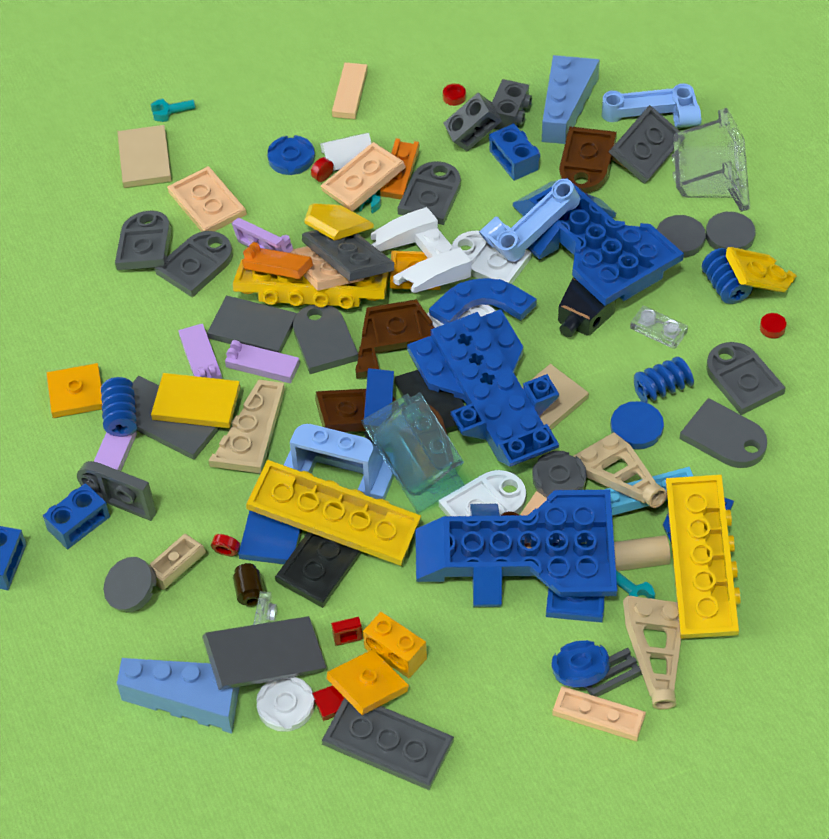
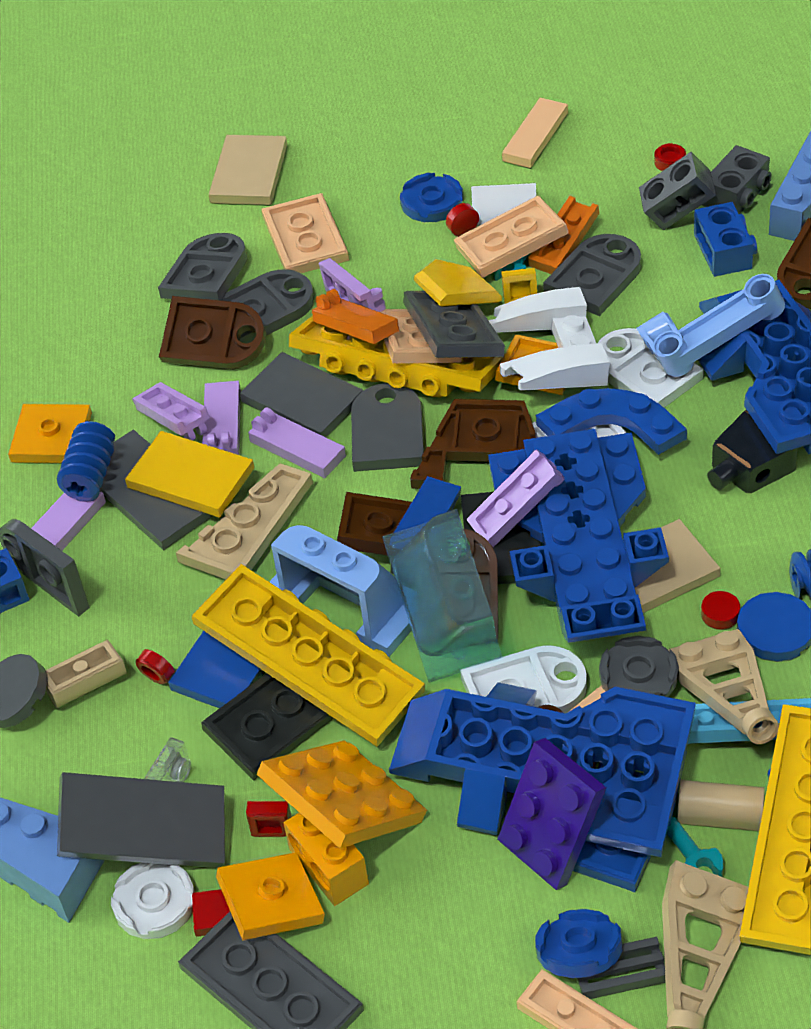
camera: 20 degrees right, 5 degrees down
teal bar [151,99,195,122] -> none
dark brown brick [233,563,265,607] -> none
none -> lavender hinge [132,382,210,440]
none -> reddish brown plate [159,296,266,369]
none -> light orange plate [256,740,427,848]
none -> lavender hinge [467,449,564,547]
none -> dark purple plate [497,738,607,890]
none -> yellow tile [501,268,537,304]
none -> red tile [701,591,740,629]

